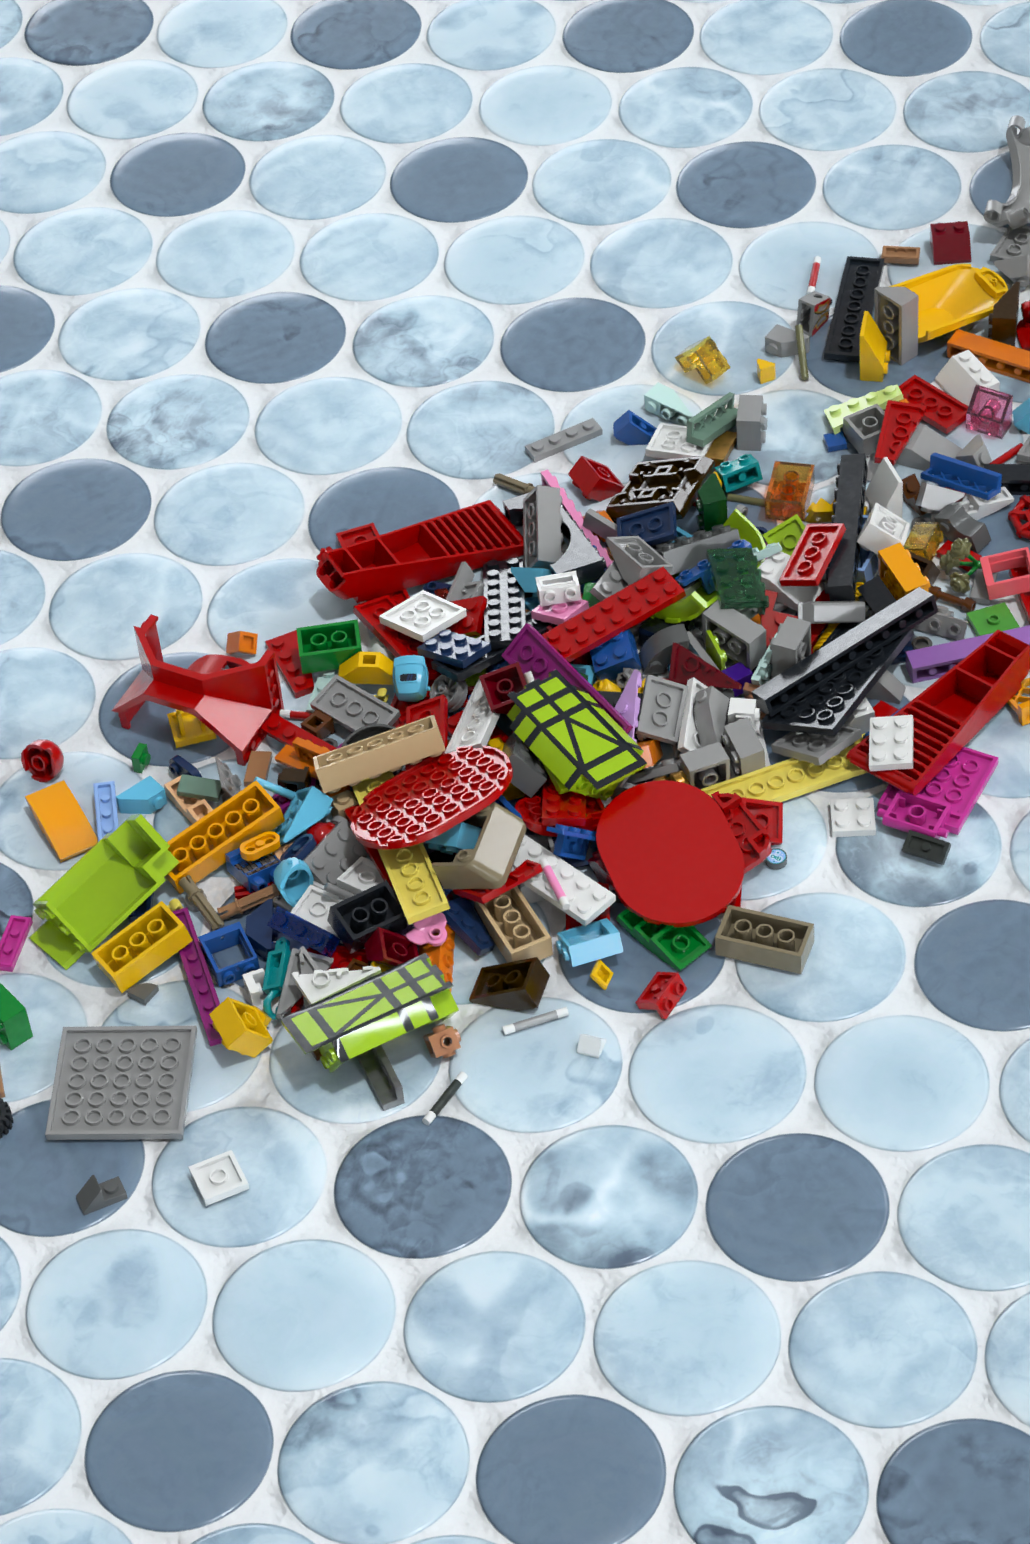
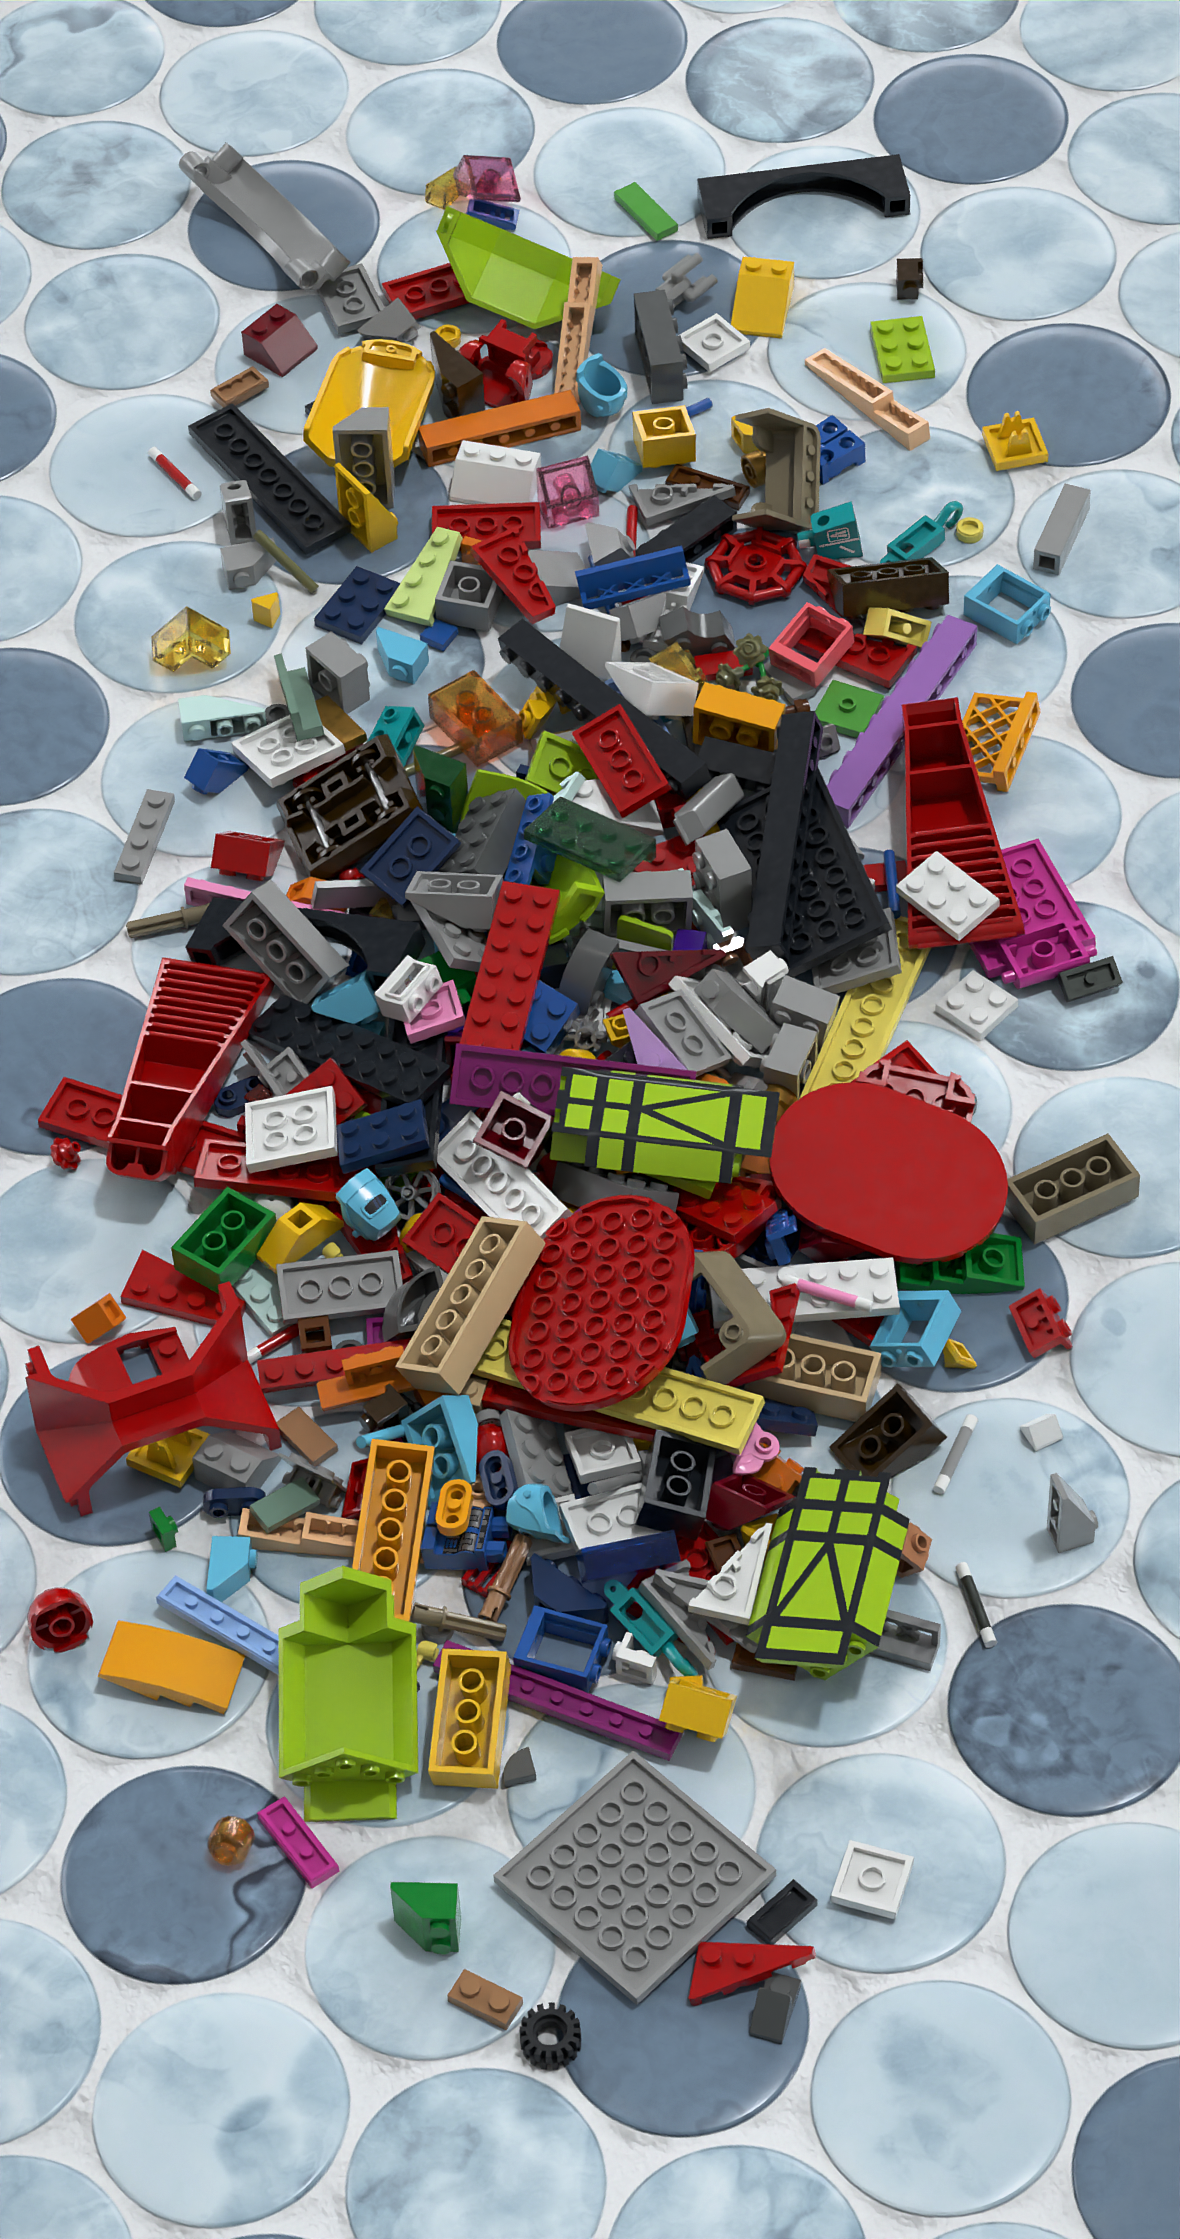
camera: 50 degrees left, 5 degrees up
none -> light grey slope [192,1431,282,1489]
none -> dark blue plate [314,566,400,645]
none -> medium azure slope [376,627,429,684]
none -> red wing [689,1942,816,2006]
none -> black tile [747,1879,818,1945]
none -> light grey slope [1047,1473,1098,1553]

